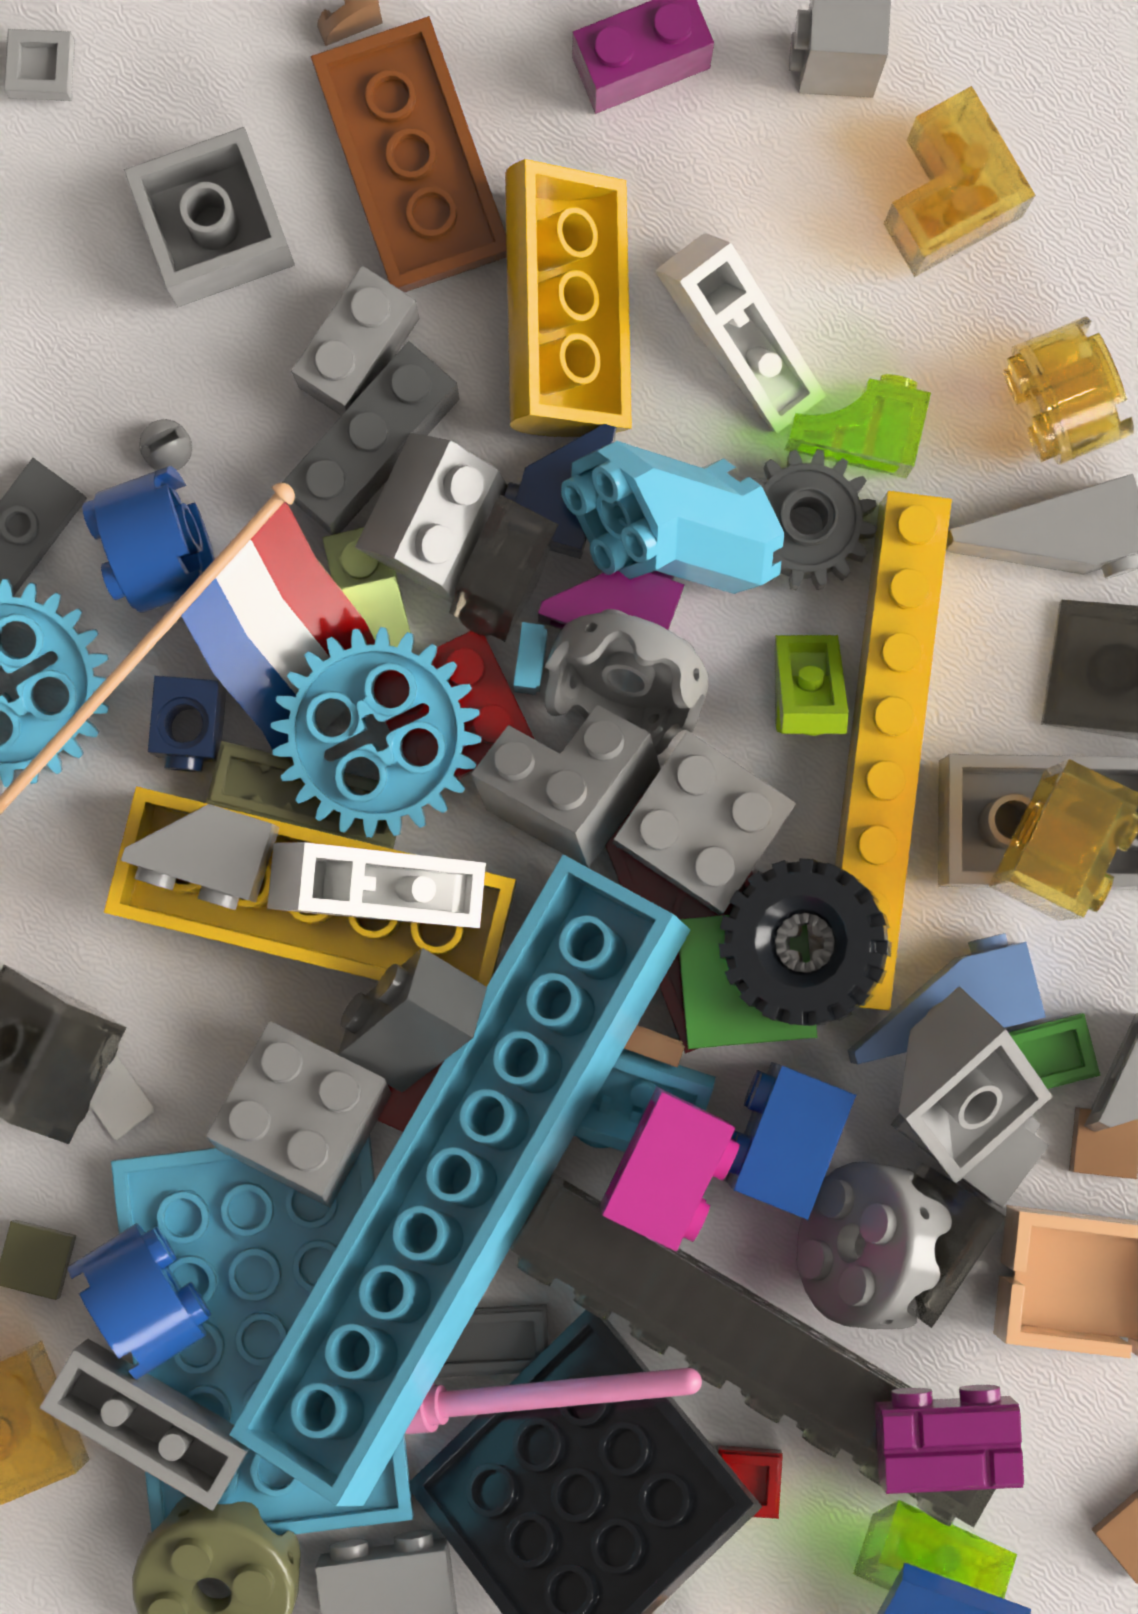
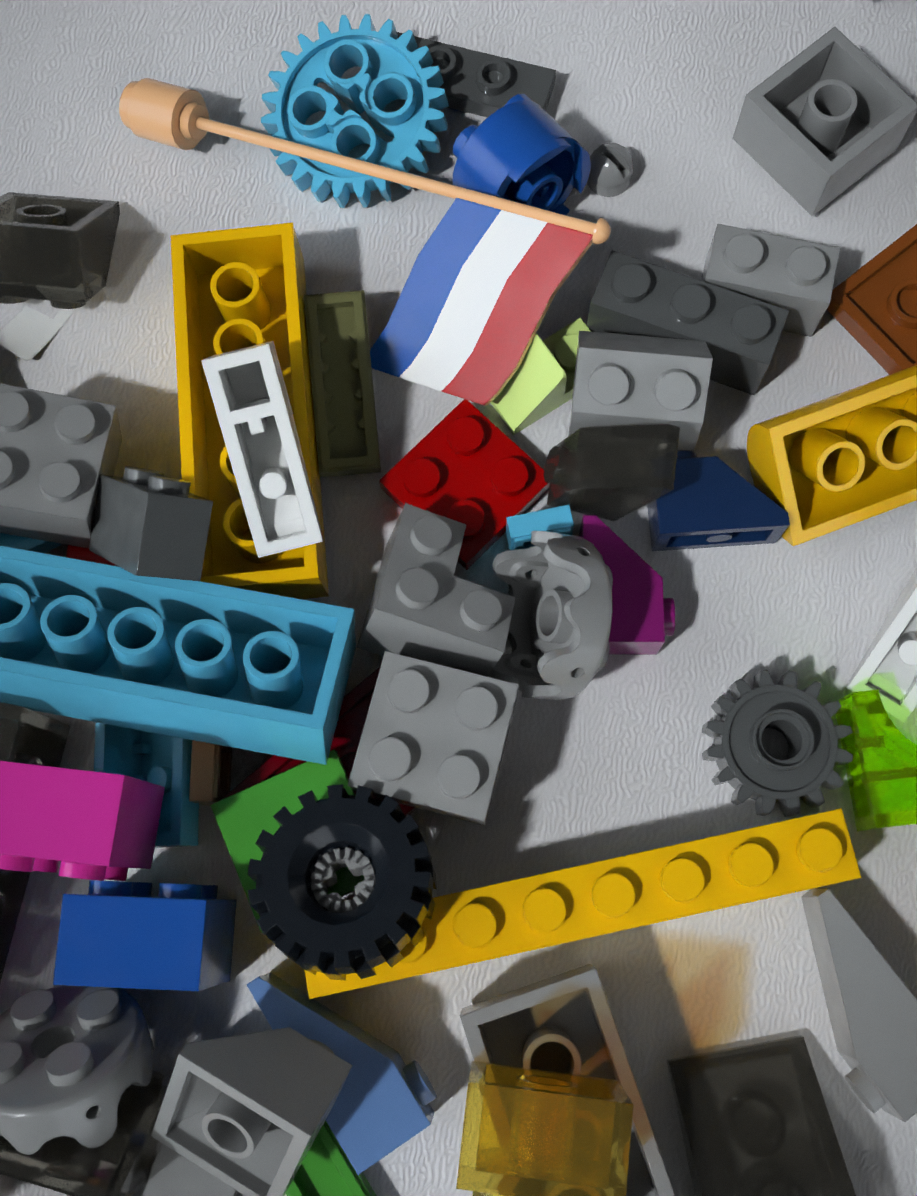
camera: 80 degrees right, 10 degrees down
light grey slope [121,804,279,910] -> none
dark blue brick [148,676,227,772] -> none
medium azure gear [271,627,482,838] -> none
medium azure brick [561,441,784,594] -> none
lime slope [775,635,849,736] -> none

